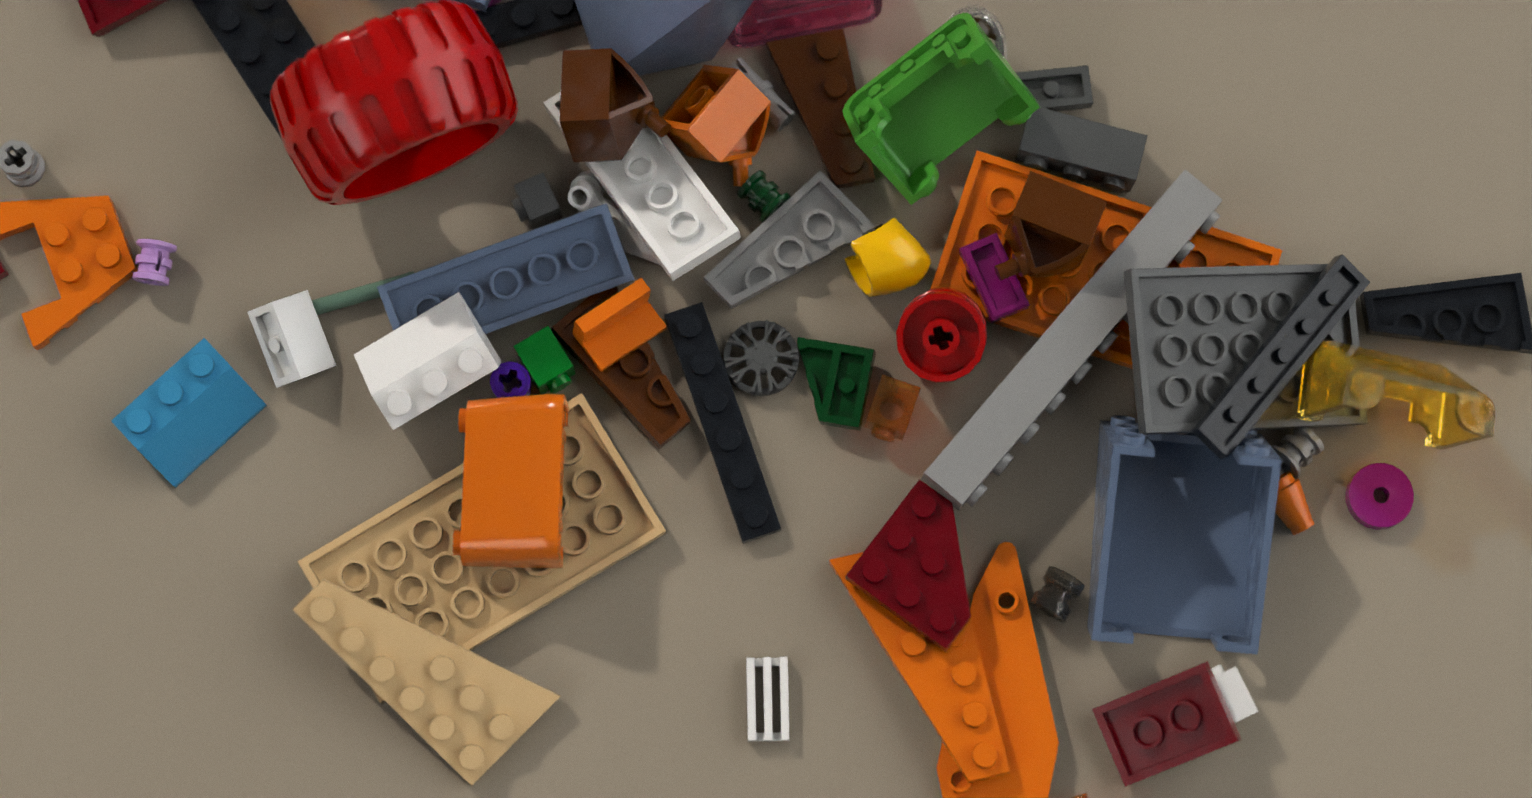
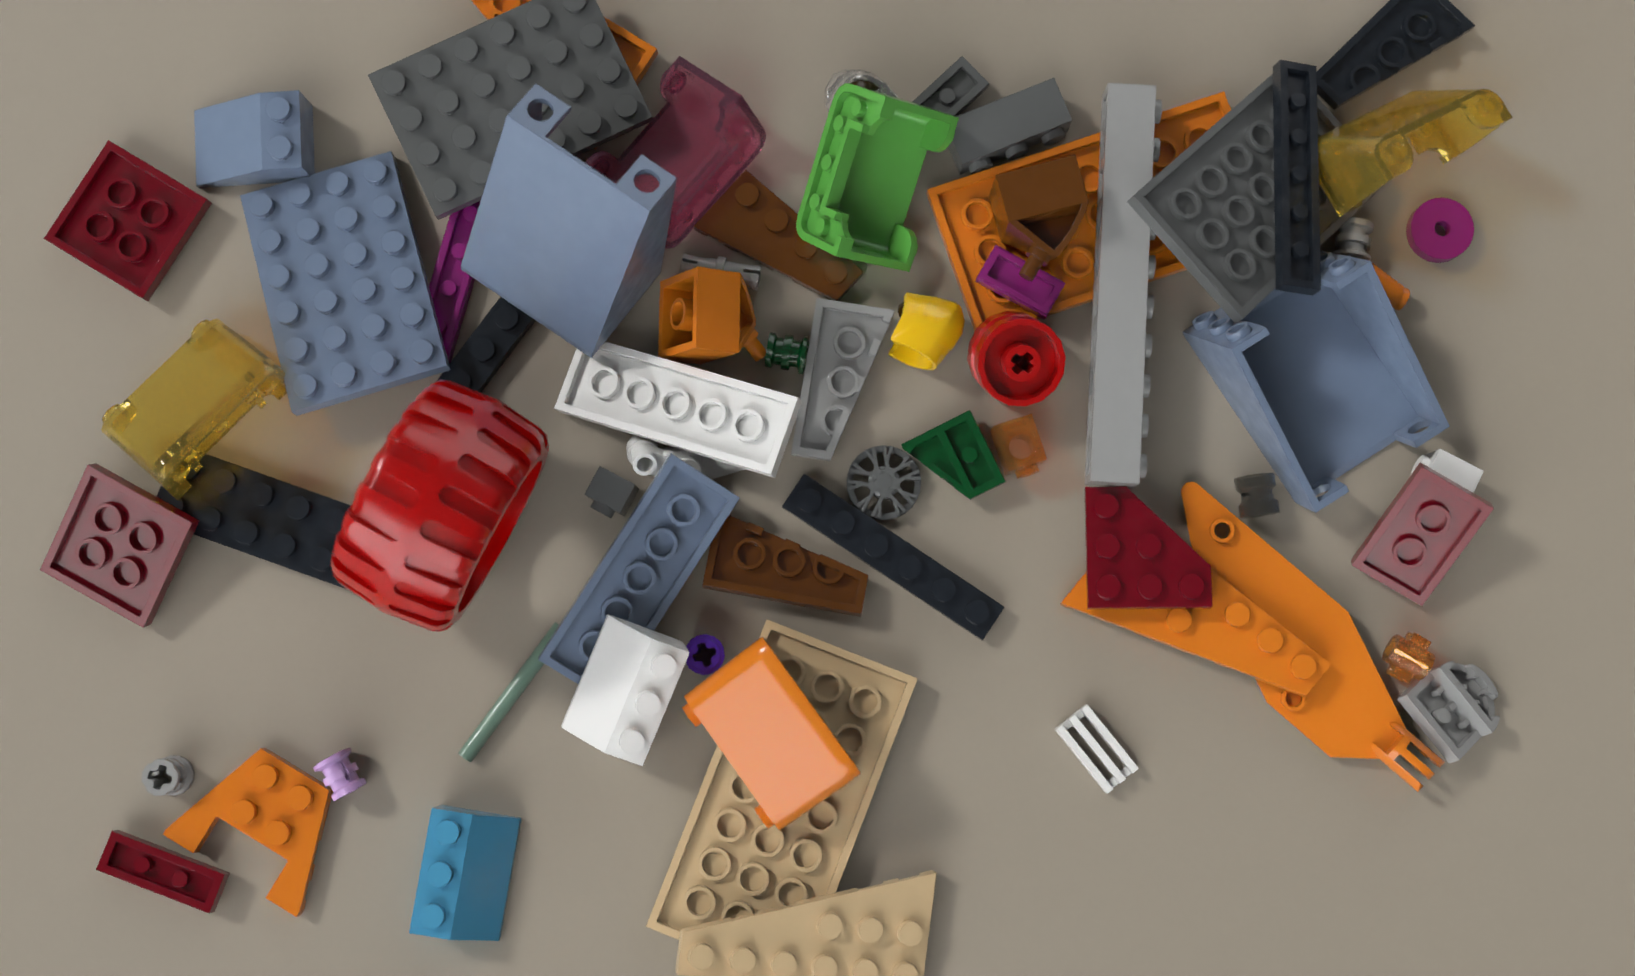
camera: 30 degrees left, 5 degrees up
white panel [247,290,337,388] -> none
green brick [513,325,576,395] -> none
reddish brown piece [560,48,671,162] -> none
orange panel [572,277,667,372] -> none

